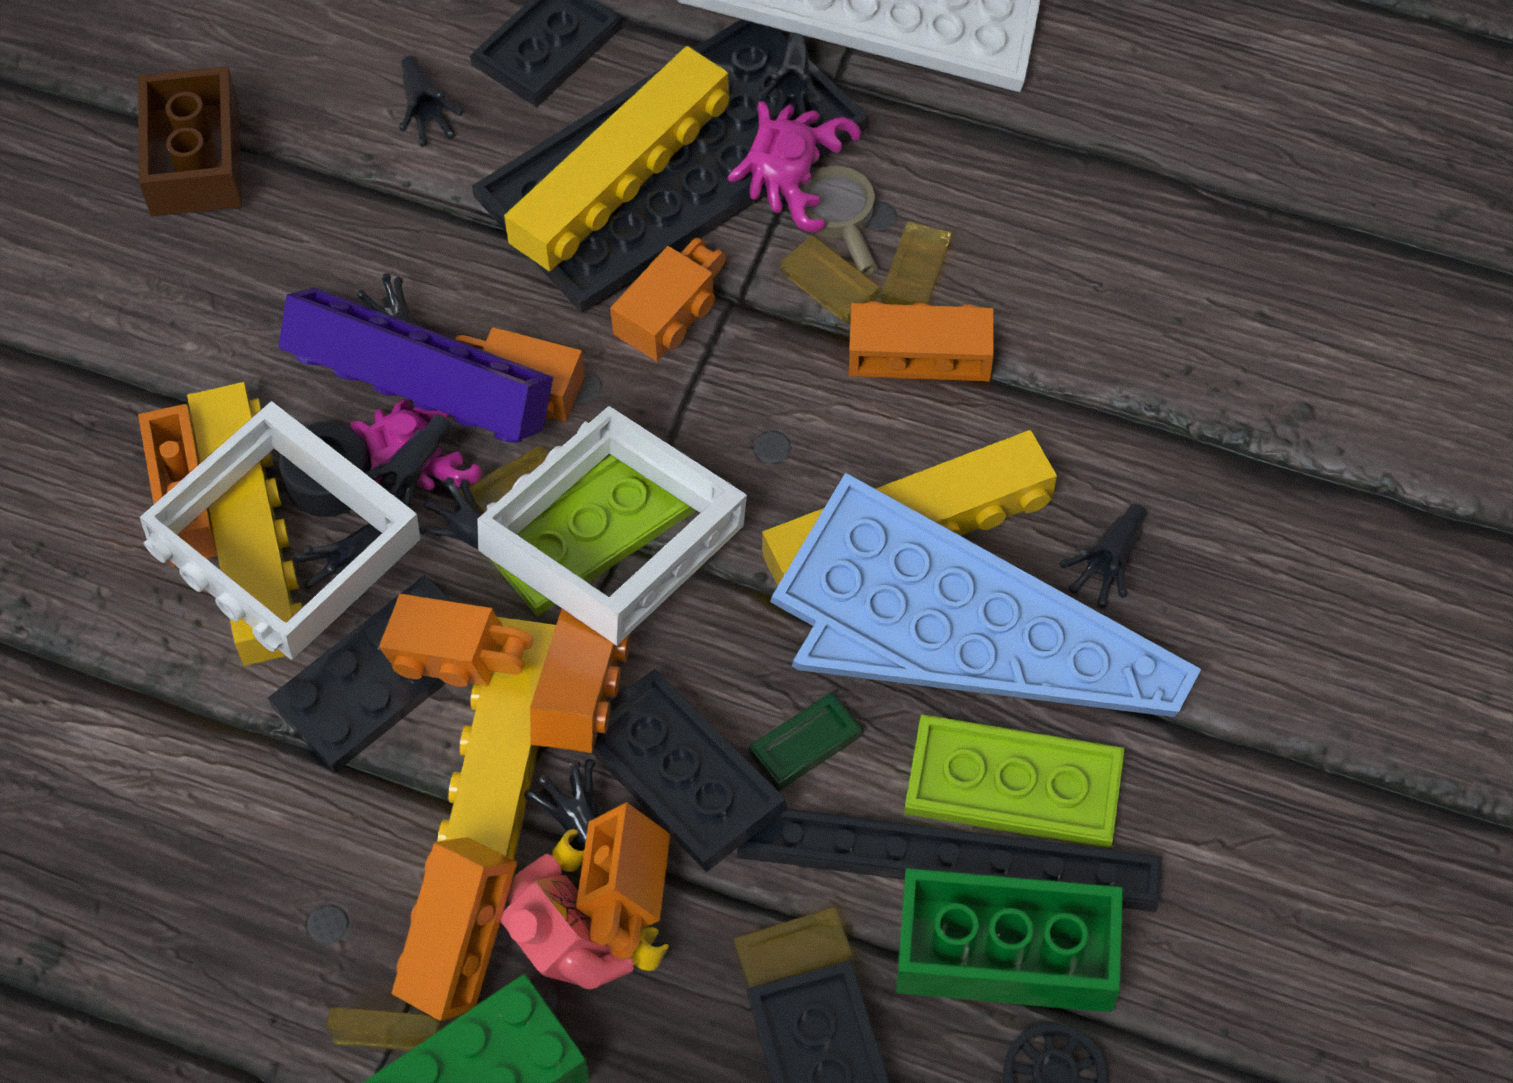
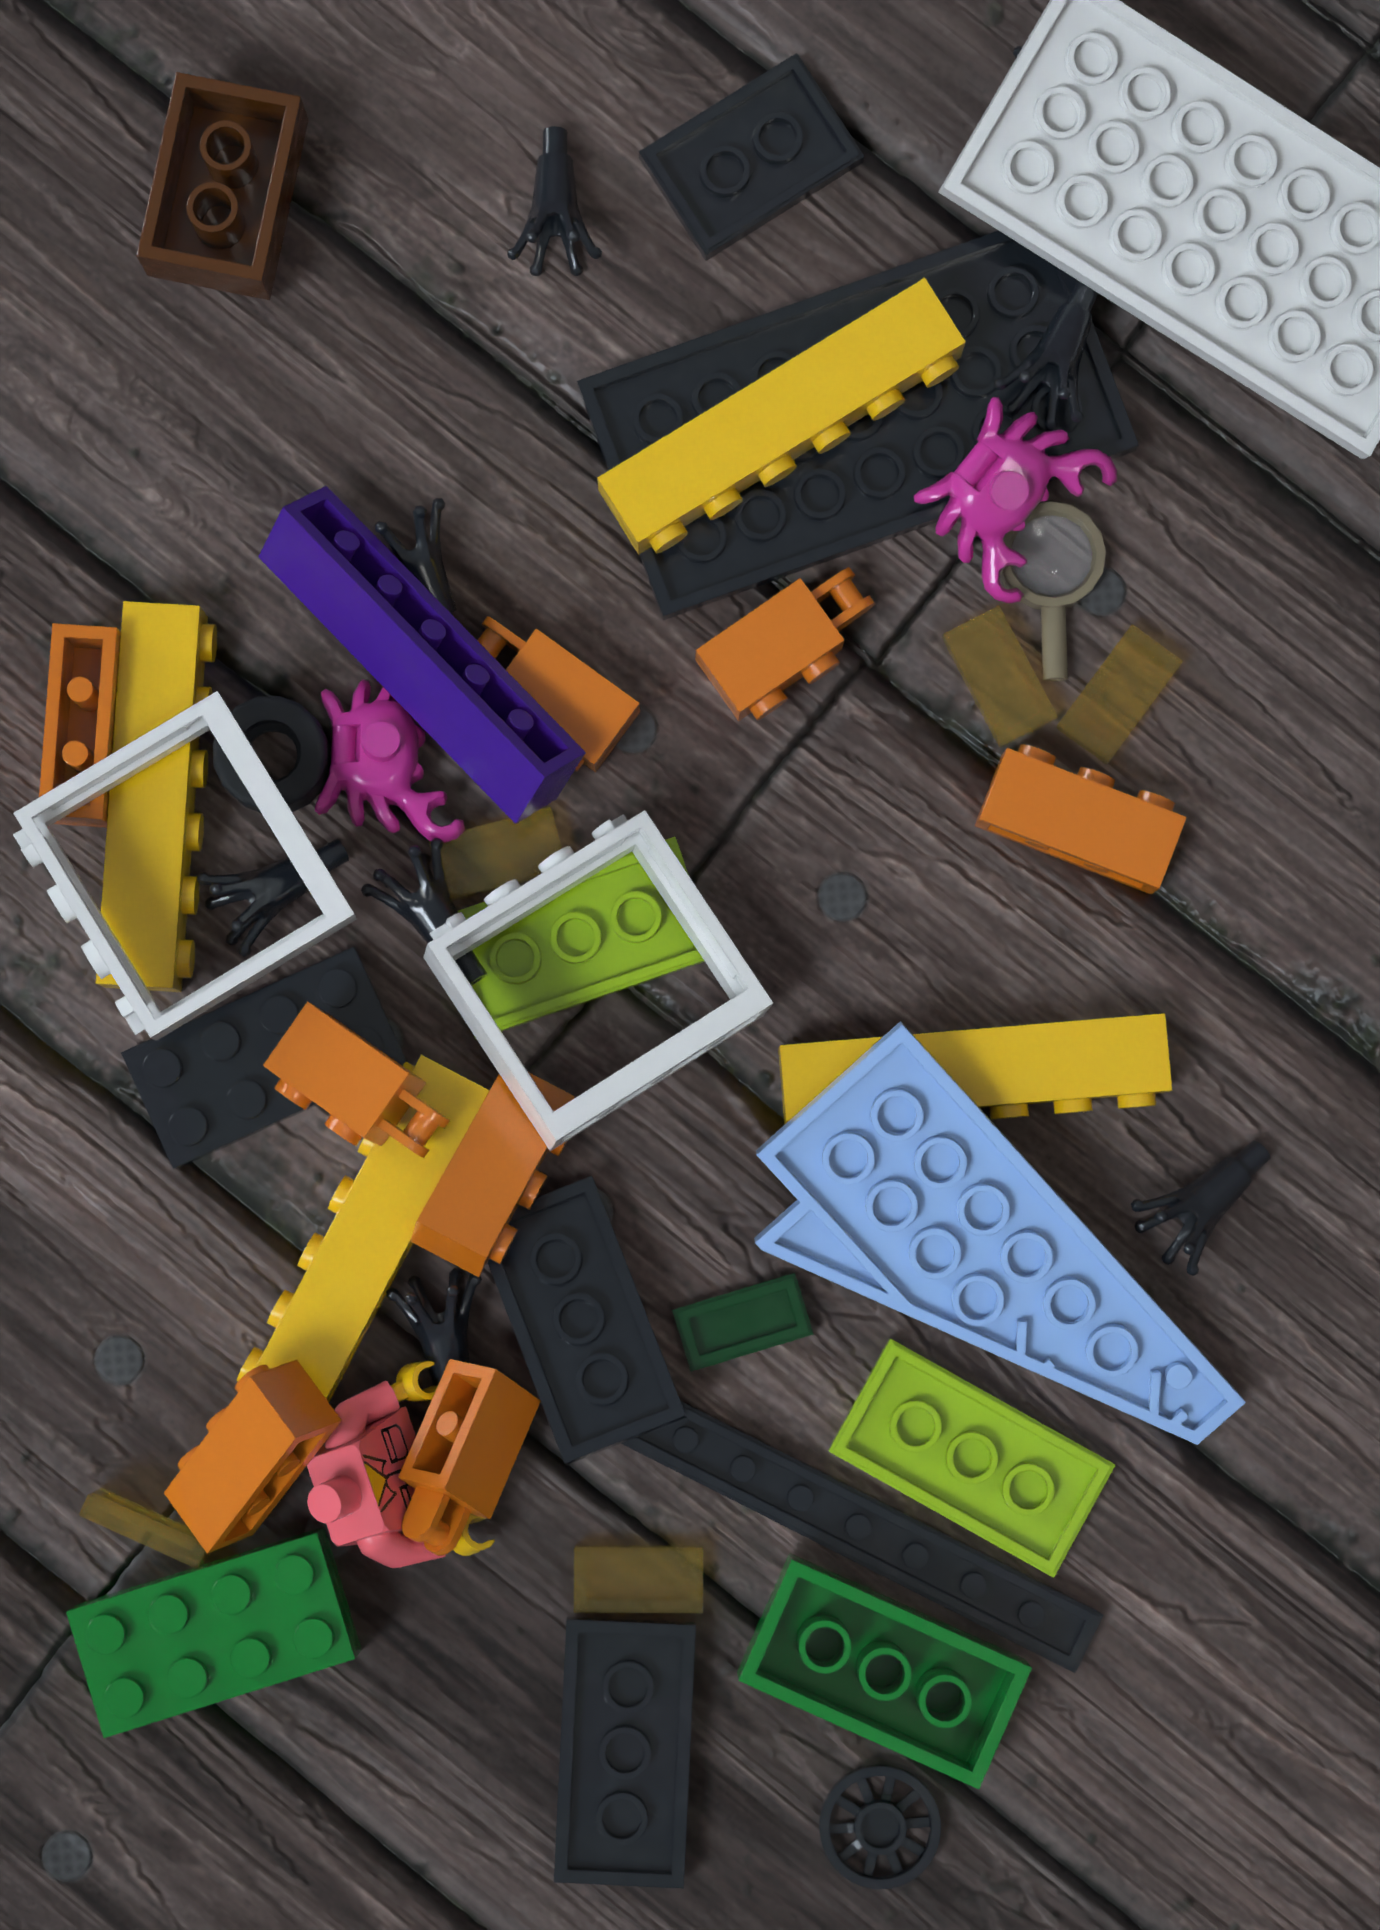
camera: 15 degrees right, 25 degrees up
black piece [365,414,452,508] -> none

